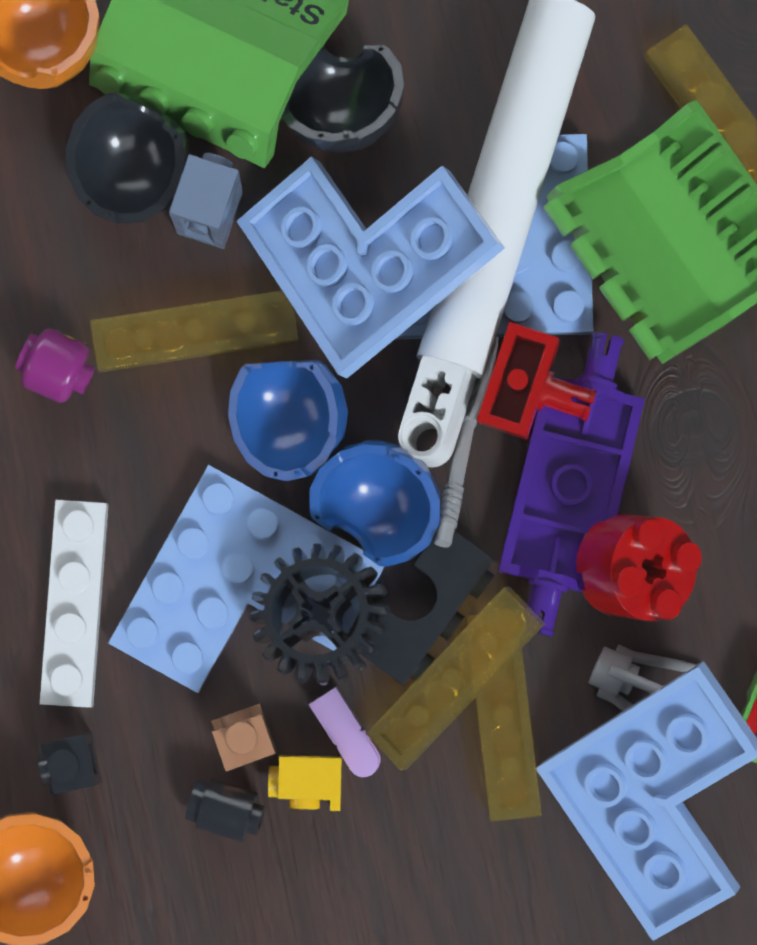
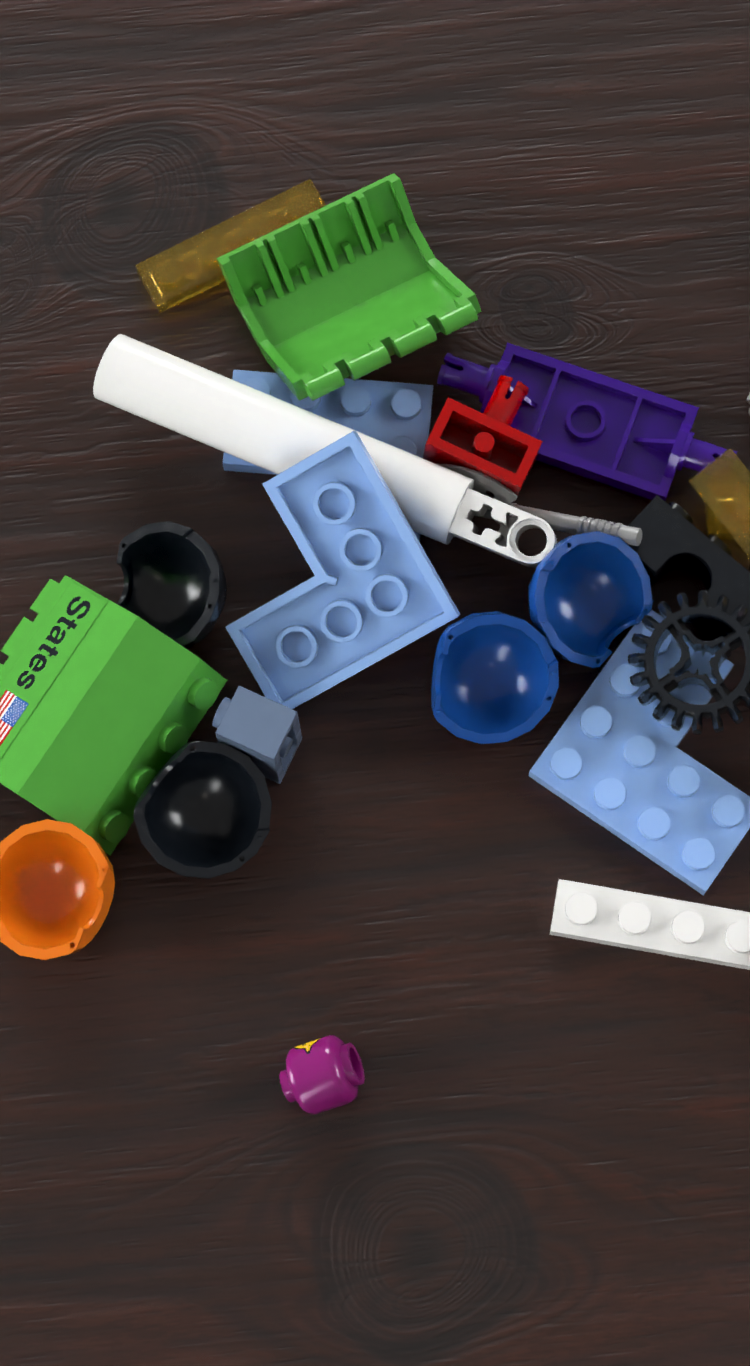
camera: 70 degrees left, 10 degrees down
magenta head [15,328,95,403] -> none
clear yellow plate [90,291,299,373] -> none
red brick [576,514,702,621] -> none

